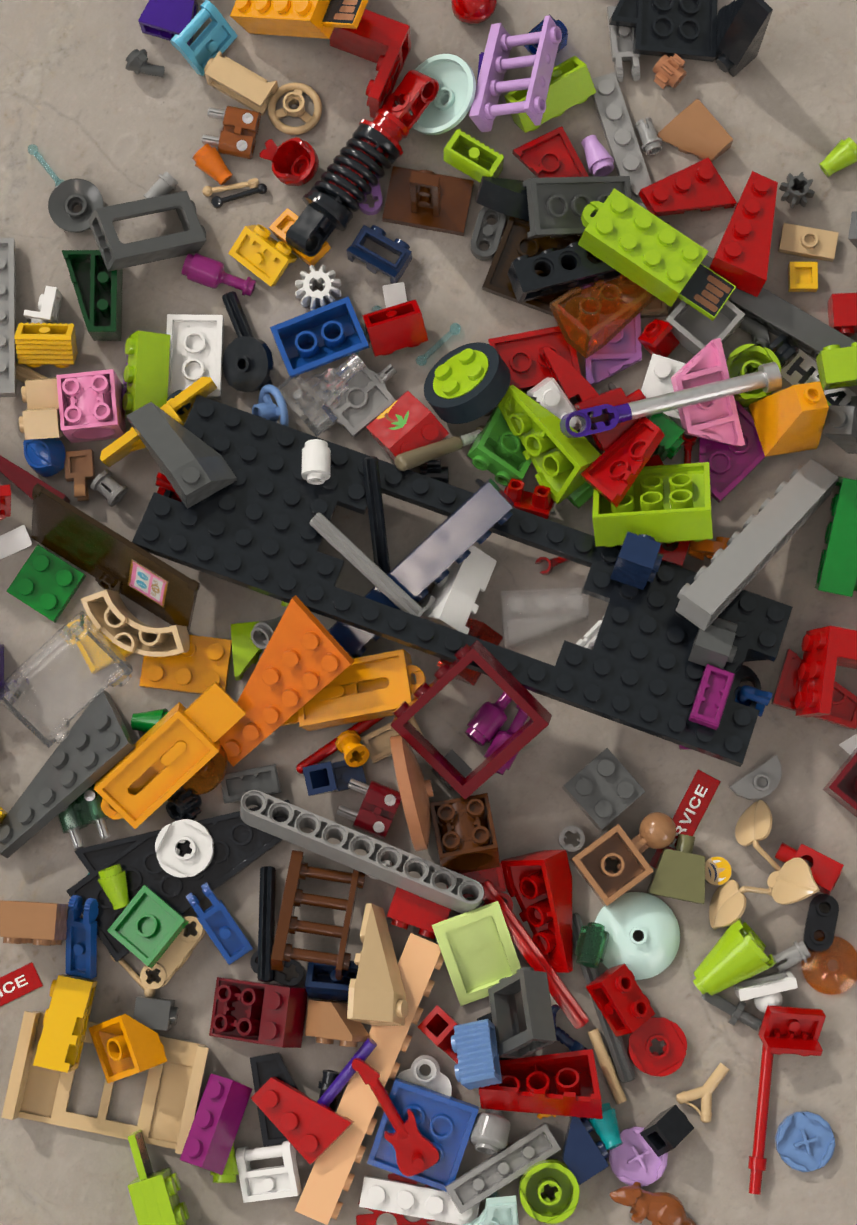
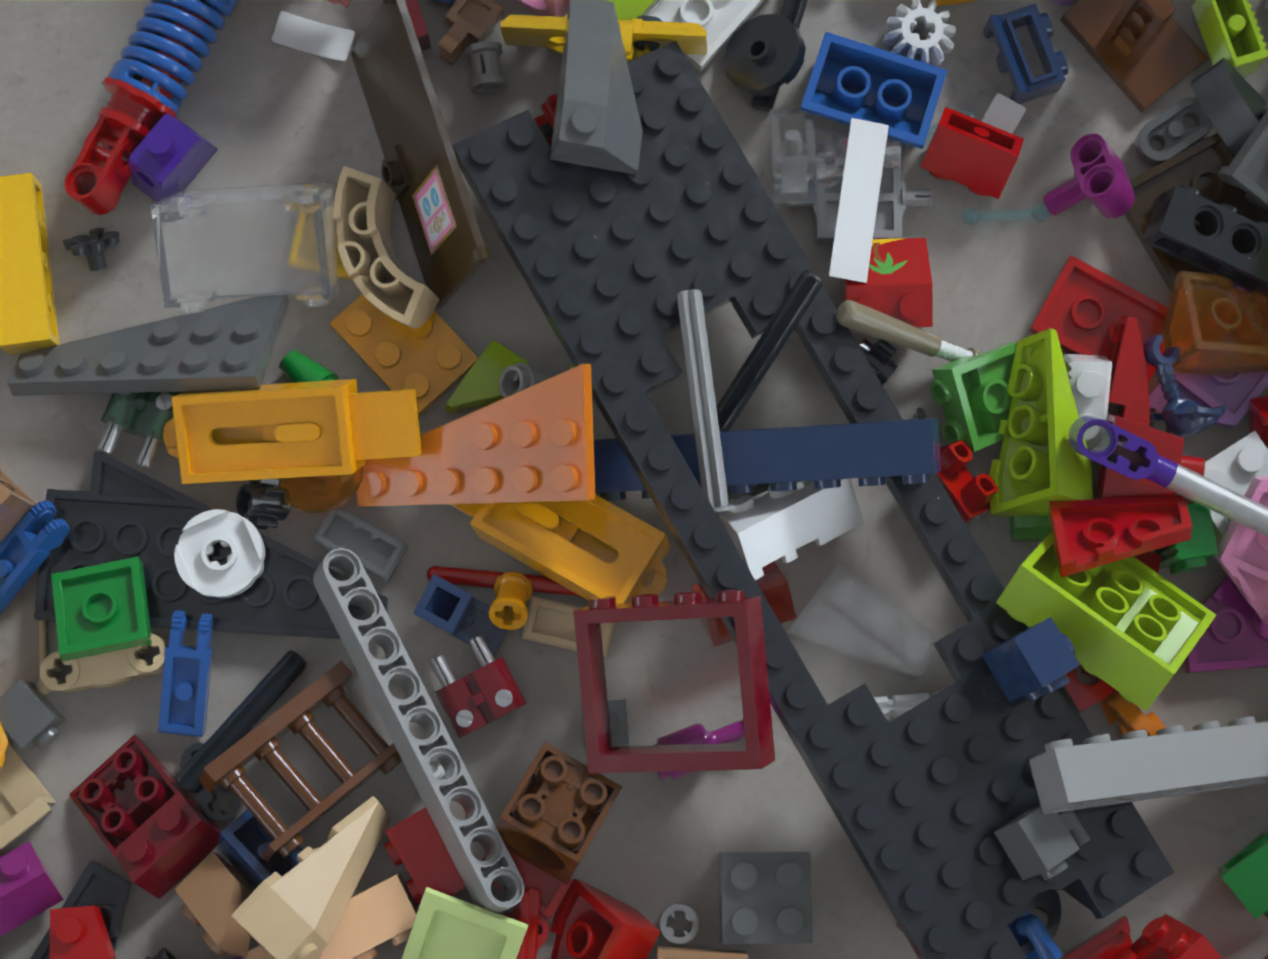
camera: 30 degrees right, 0 degrees up
green plate [6,545,86,623] -> none
lime cone [98,864,130,910] -> none
medium blue piece [252,384,289,427] -> none
white brick [301,439,331,485] -> none
nougat dish [390,735,434,852] -> none
black wheel [424,342,511,424] -> none
magenta piece [465,692,512,746] -> none
red hand [535,557,568,575] -> none
red hand [682,434,697,464] -> none
magenta plate [688,664,735,730] -> none
none -> white sticker [829,118,889,283]
none -> magenta beam [1043,133,1135,218]
none -> dark blue piece [1143,334,1226,438]

